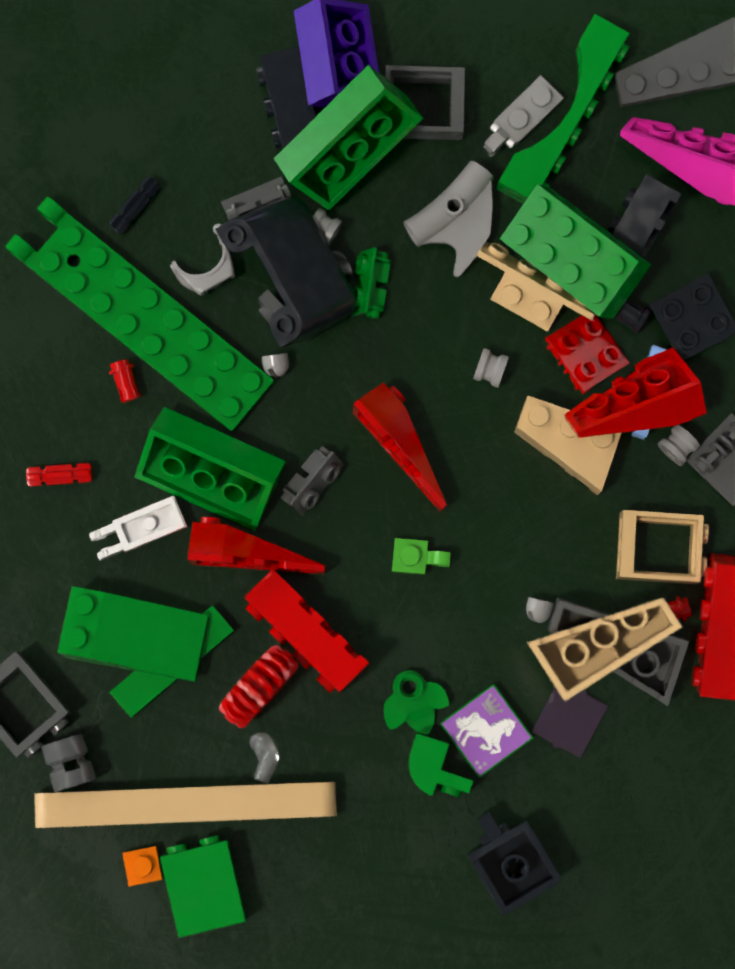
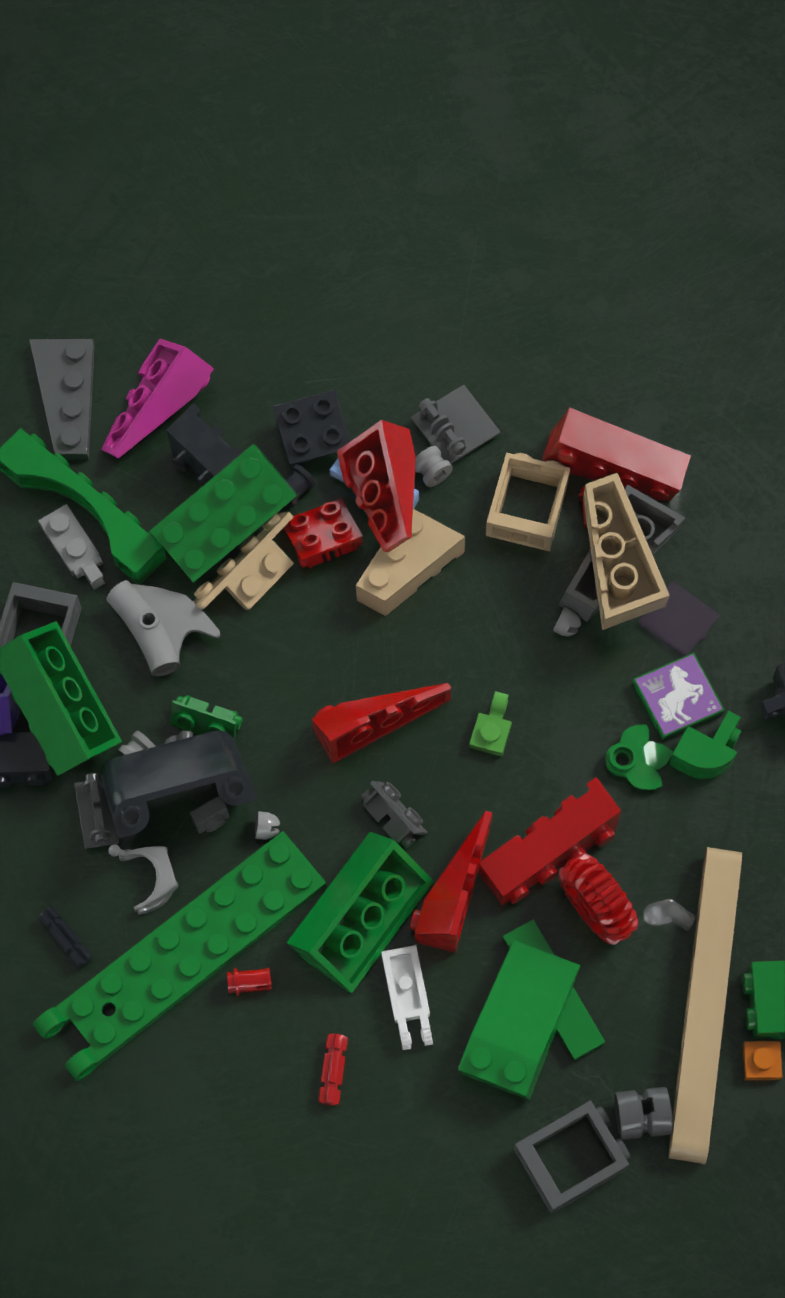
camera: 70 degrees left, 15 degrees down
light grey wheel [473,348,509,388] -> none

